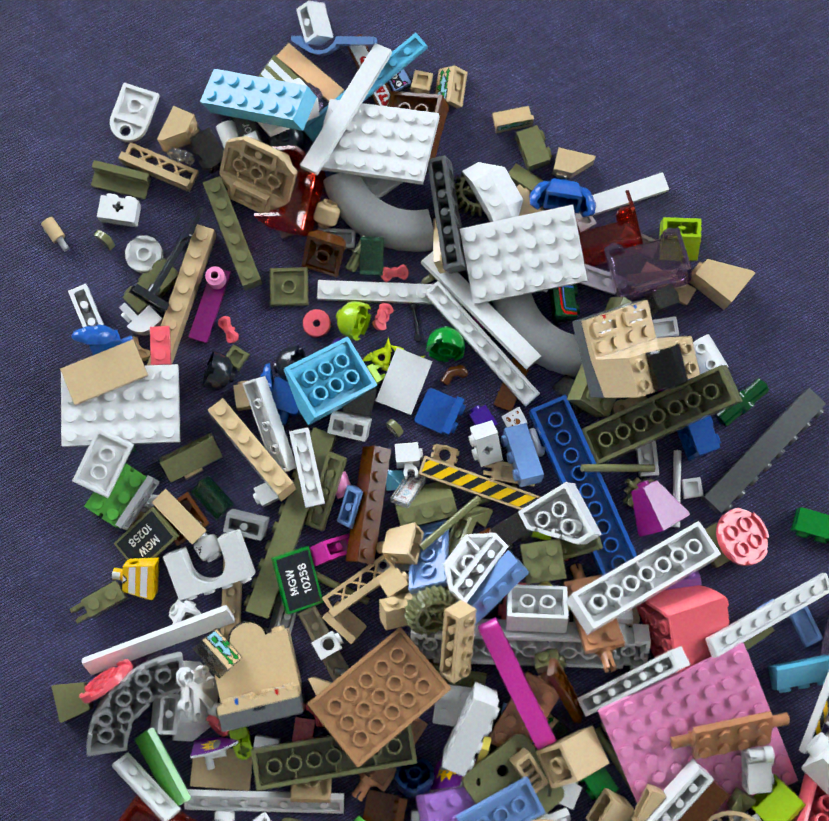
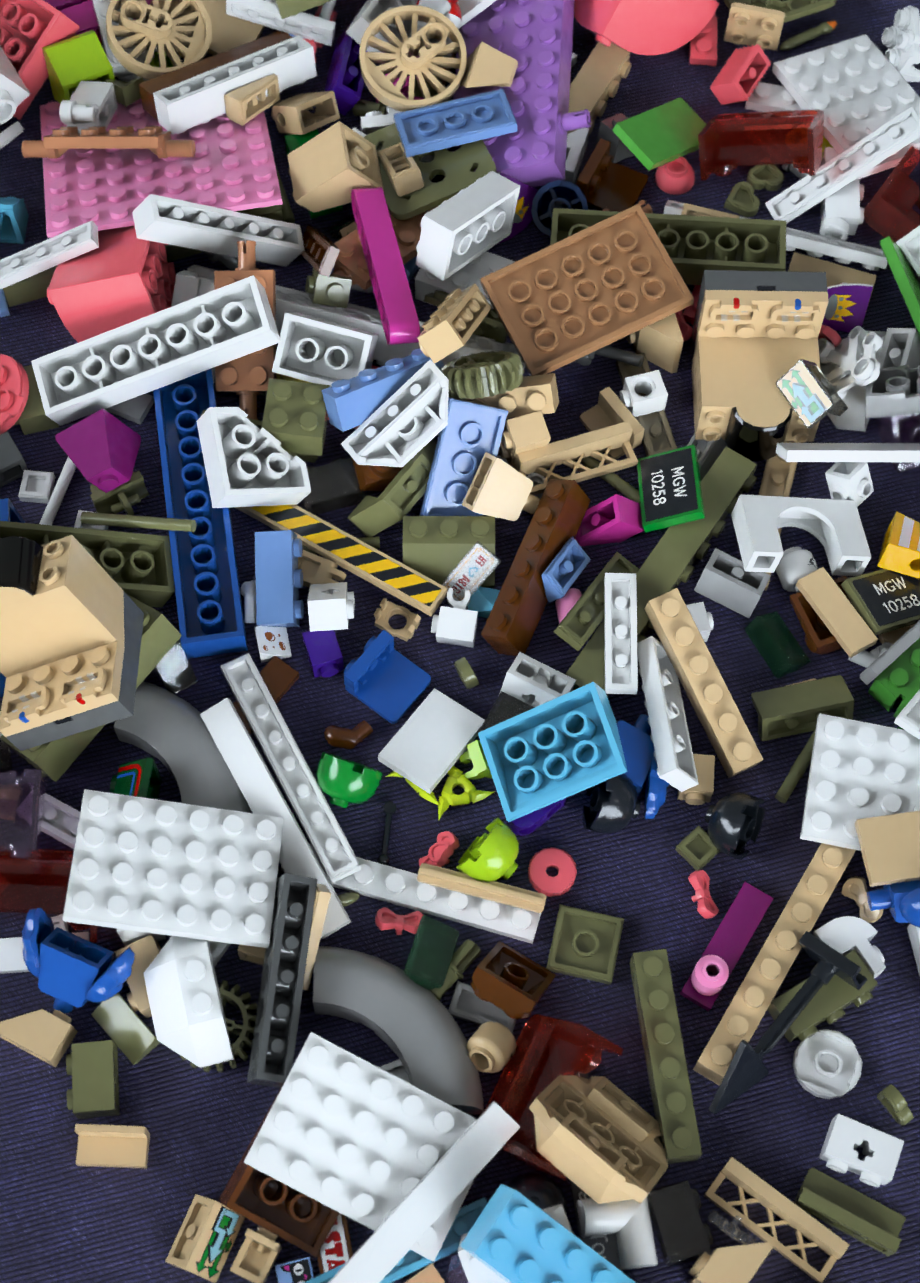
camera: 165 degrees left, 15 degrees down
coral plate [150,326,171,365] -> none
olive bar [418,496,482,551] -> none
none -> tan axle [417,863,546,913]
none -> olive piece [775,730,815,803]

